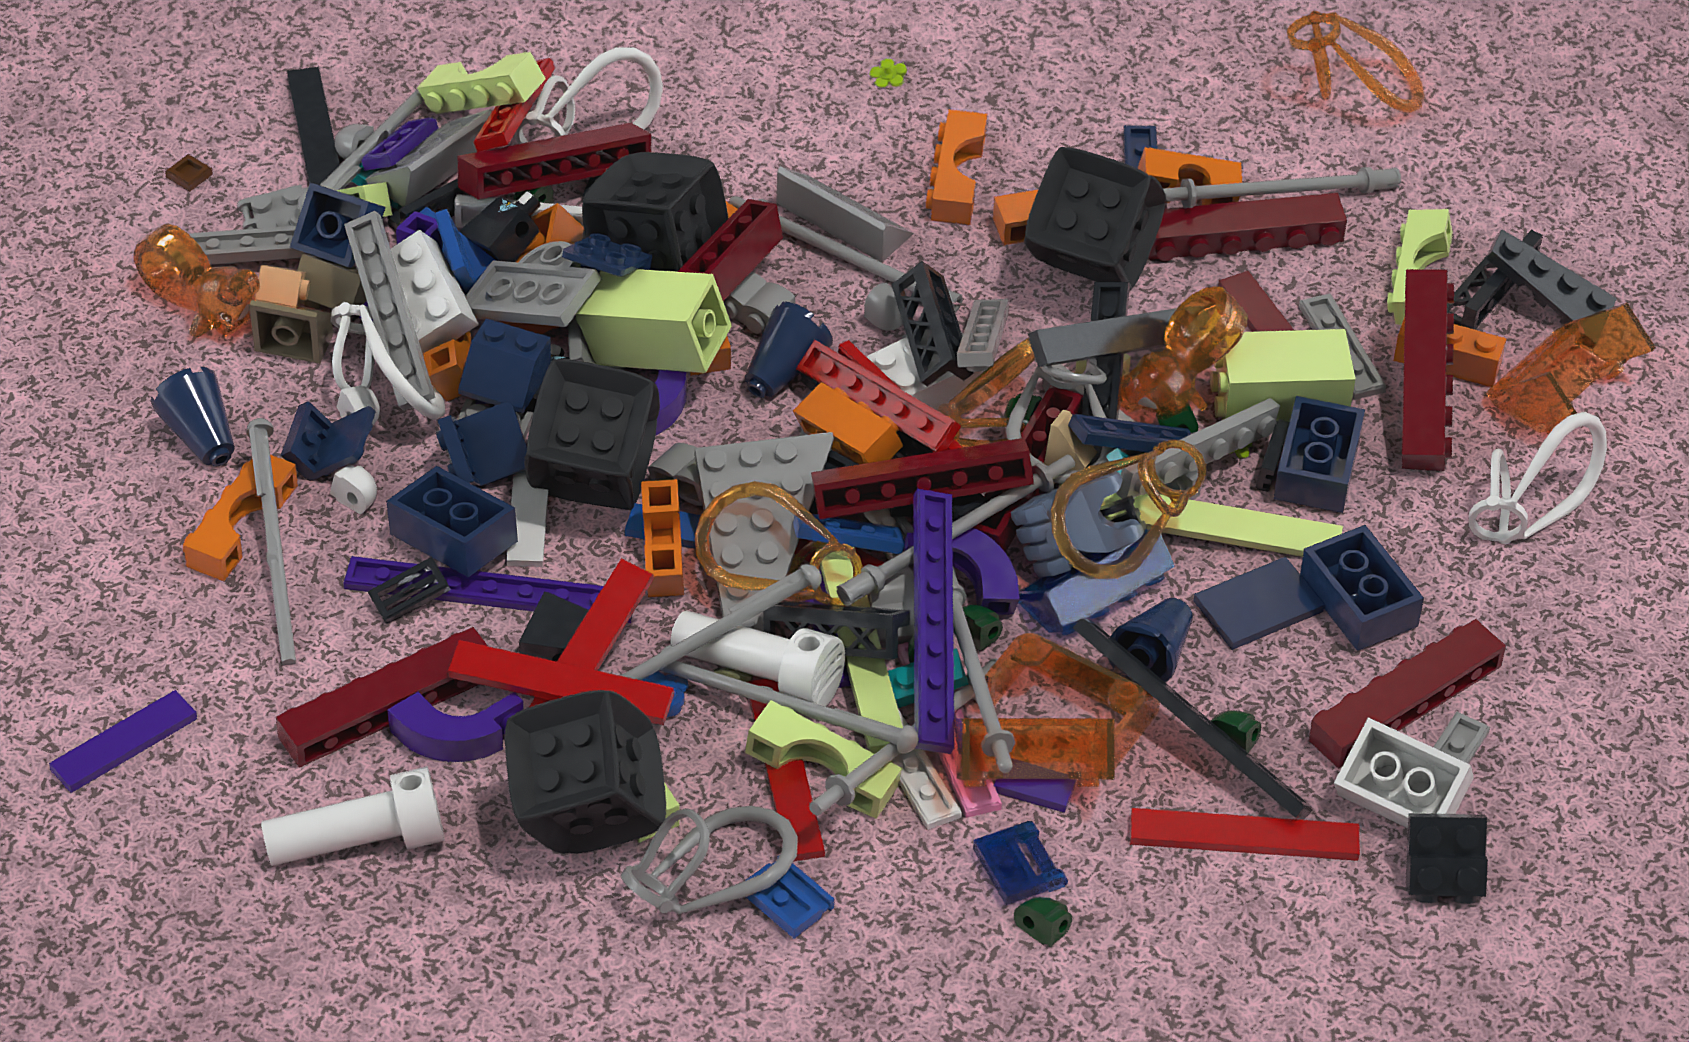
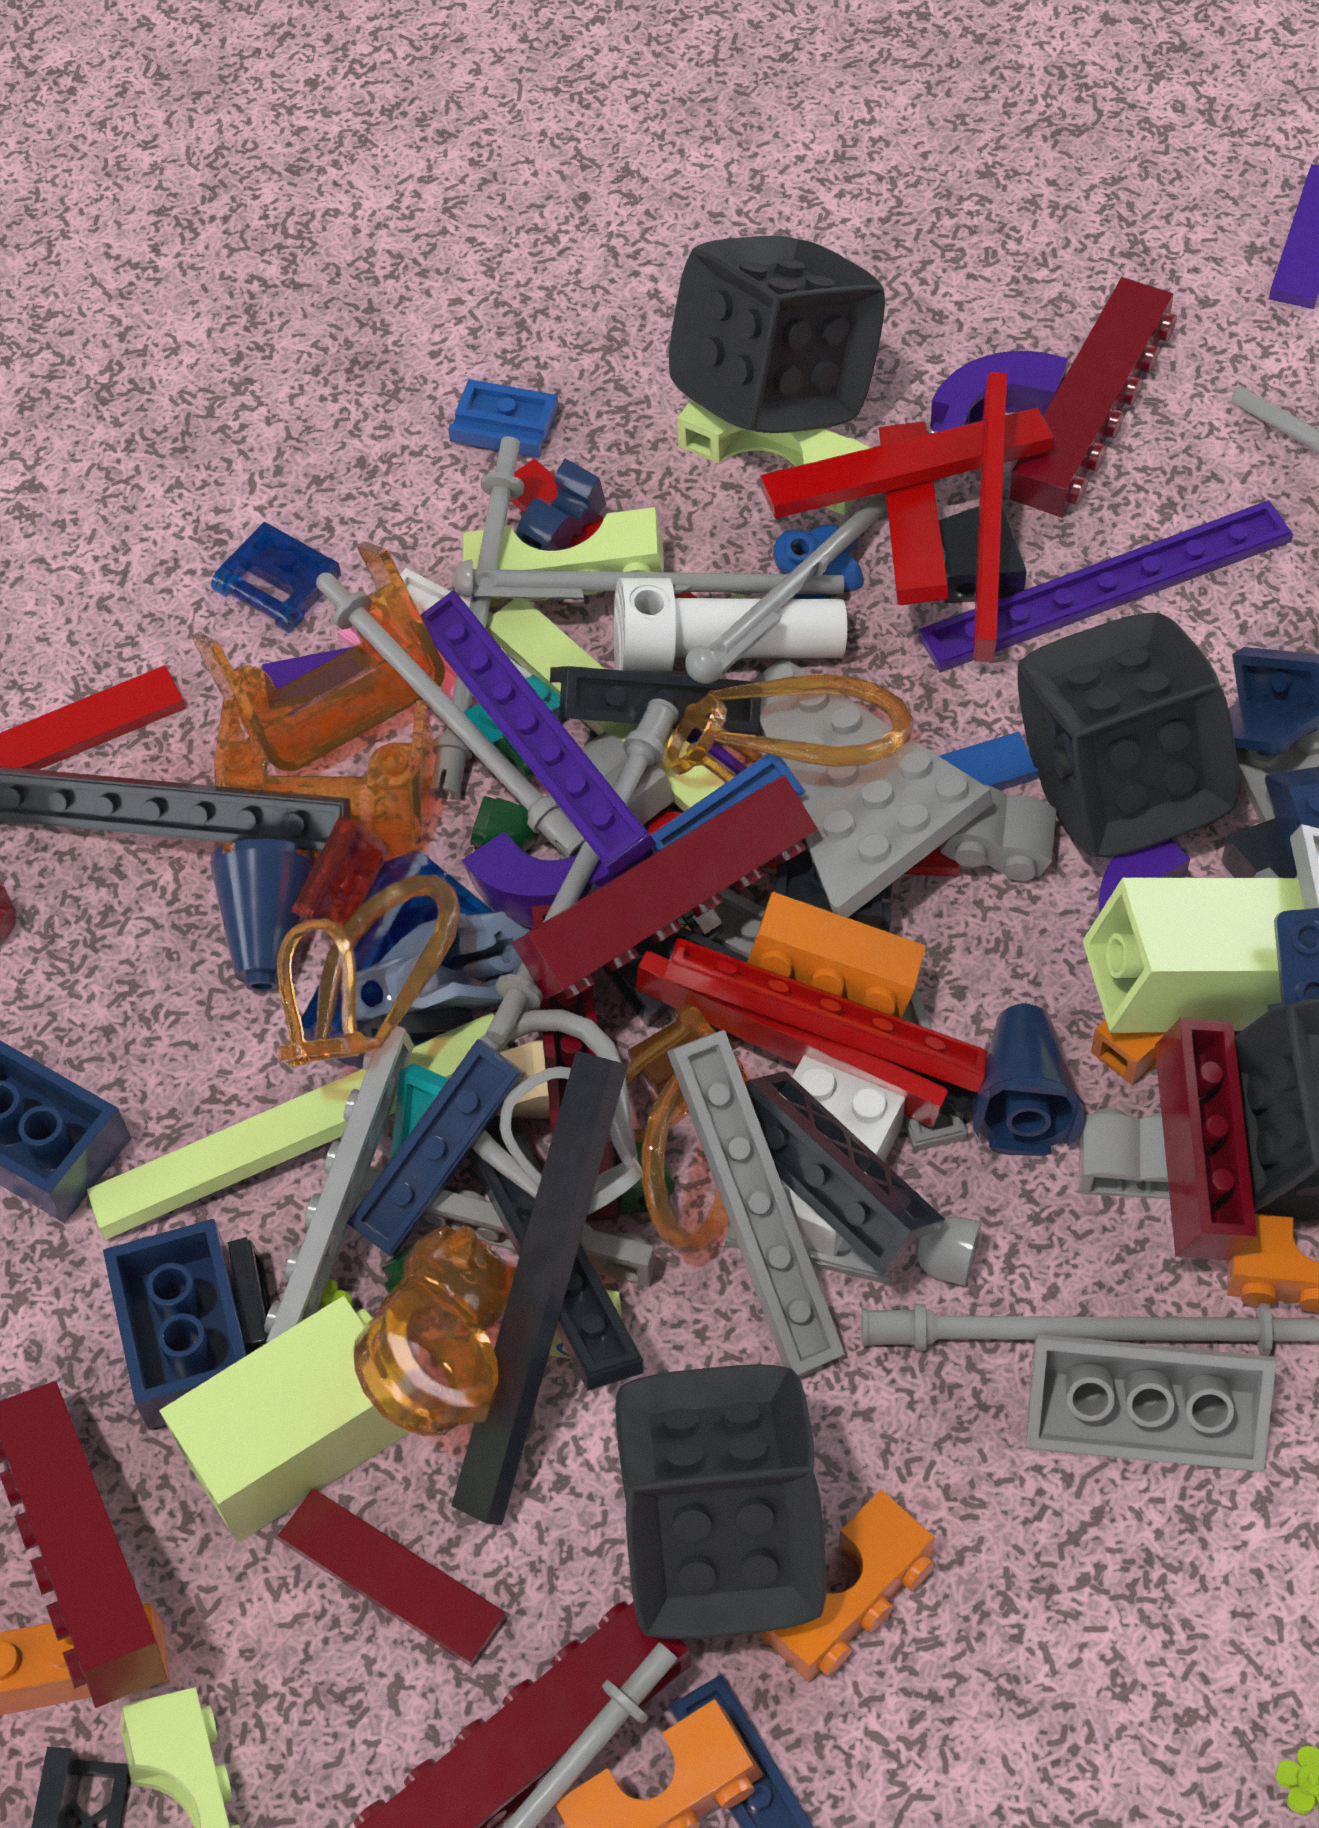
camera: 155 degrees right, 10 degrees up
white piece [261,766,445,866] -> none
black tile [368,557,450,624] -> none
dark blue brick [386,466,518,577] -> none
light grey animal [621,806,798,914] -> none
orange arch [641,479,684,598] -> none
orange arch [926,109,987,225] -> none
dark green piece [1014,897,1073,947] -> none
dark blue tile [1193,556,1325,650] -> none
dark green piece [1210,710,1261,753] -> none
light grey tile [1299,293,1386,400] -> none
none -> clear red tile [291,815,390,937]
none -> dark blue leg [516,458,606,551]
none -> red tile [973,372,1007,662]

